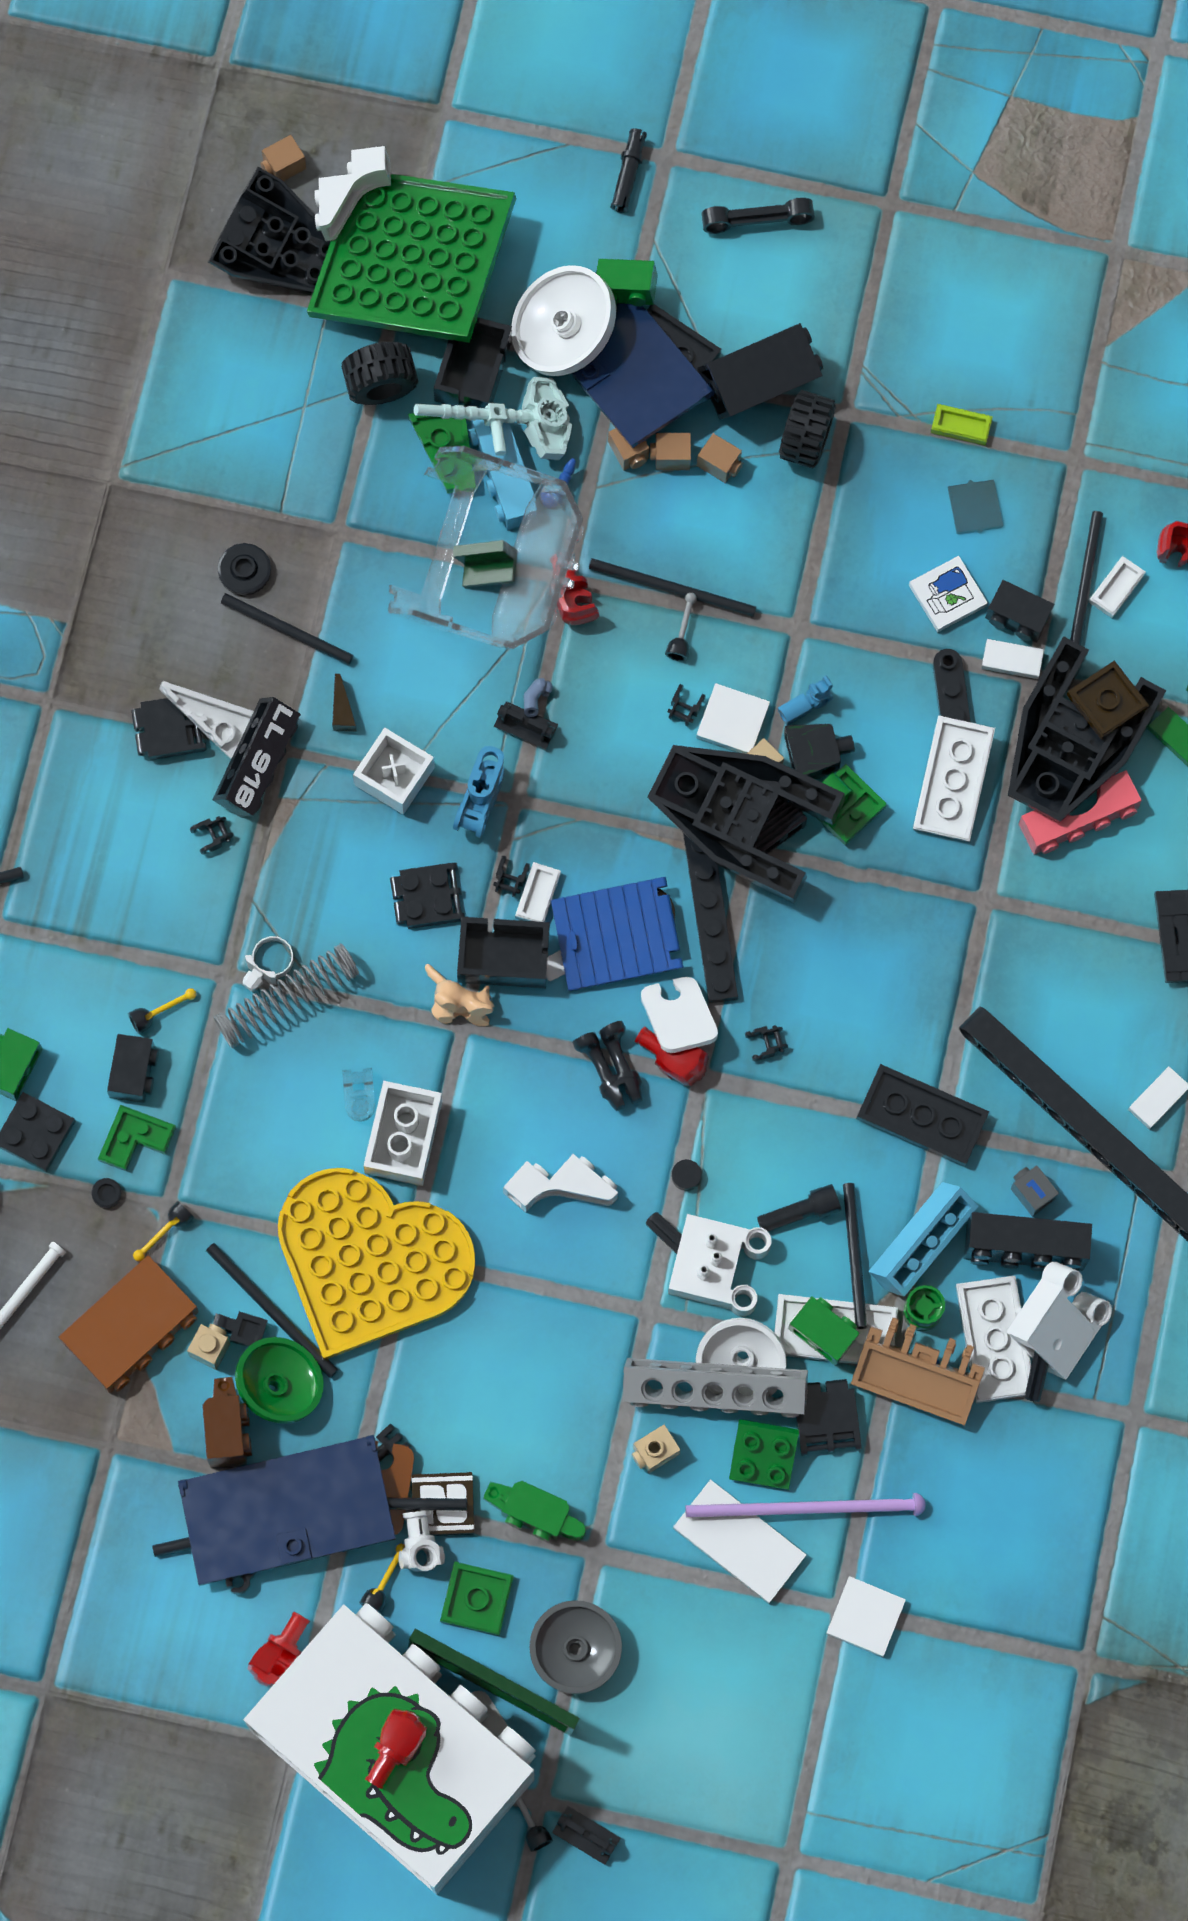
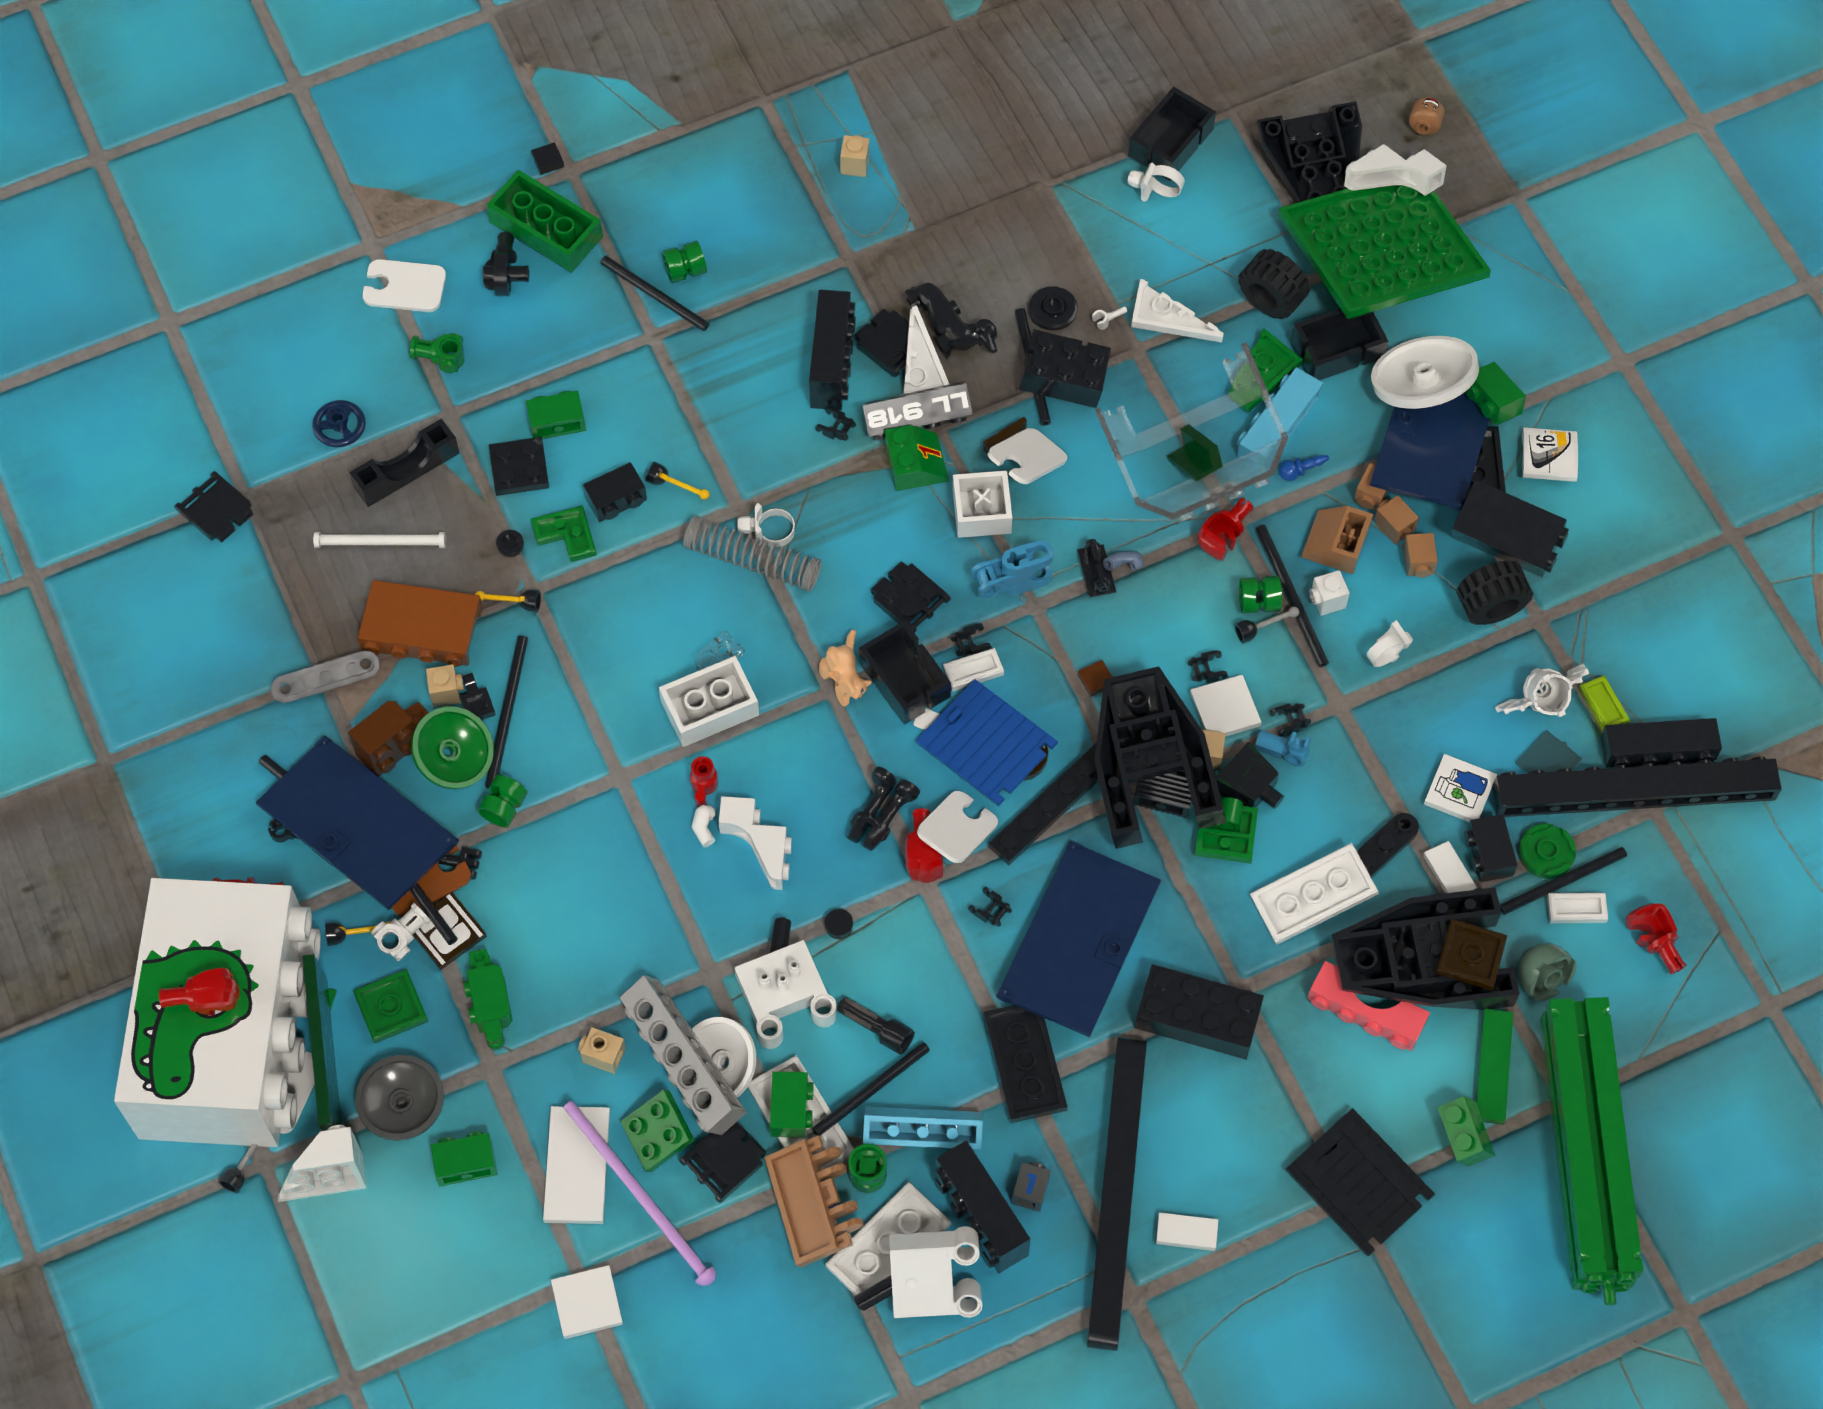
camera: 55 degrees right, 10 degrees down
medium nougat brick [260,135,306,181] -> none
yellow plate [278,1168,475,1359] -> none
light aqua bar [414,377,572,460] -> none
black hinge [552,1806,621,1865] -> none
black pin [610,128,647,213] -> none
black piece [701,198,815,234] -> none
none -> plate [271,650,380,703]
none -> white wedge [278,1125,367,1202]
none -> green brick [430,1131,498,1187]
none -> green wheel [477,775,528,828]
none -> red piece [690,756,718,807]
none -> white arm [692,805,715,847]
none -> black brick [809,290,856,410]
none -> green slope [885,425,948,491]
none -> black animal [905,283,998,359]
none -> white piece [988,428,1067,484]
none -> dark blue door [996,841,1161,1038]
none -> black piece [1019,329,1111,408]
none -> reddish brown tile [1078,660,1112,697]
none -> white hand [1092,306,1127,330]
none -> black piece [1128,86,1216,181]
none -> white piece [1128,163,1185,202]
none -> white wing [1131,279,1224,343]
none -> black brick [1135,964,1264,1060]
none -> green wheel [1239,576,1282,614]
none -> black piece [1269,703,1311,737]
none -> medium nougat slope [1301,506,1373,574]
none -> white brick [1309,570,1350,616]
none -> white piece [1367,620,1413,667]
none -> medium nougat head [1409,97,1445,136]
none -> black brick [1493,756,1782,817]
none -> white helmet [1495,664,1589,717]
none -> sand green cylinder [1517,943,1577,1001]
none -> green tile [1518,823,1576,879]
none -> white slope [1521,427,1578,482]
none -> black brick [1600,718,1722,767]

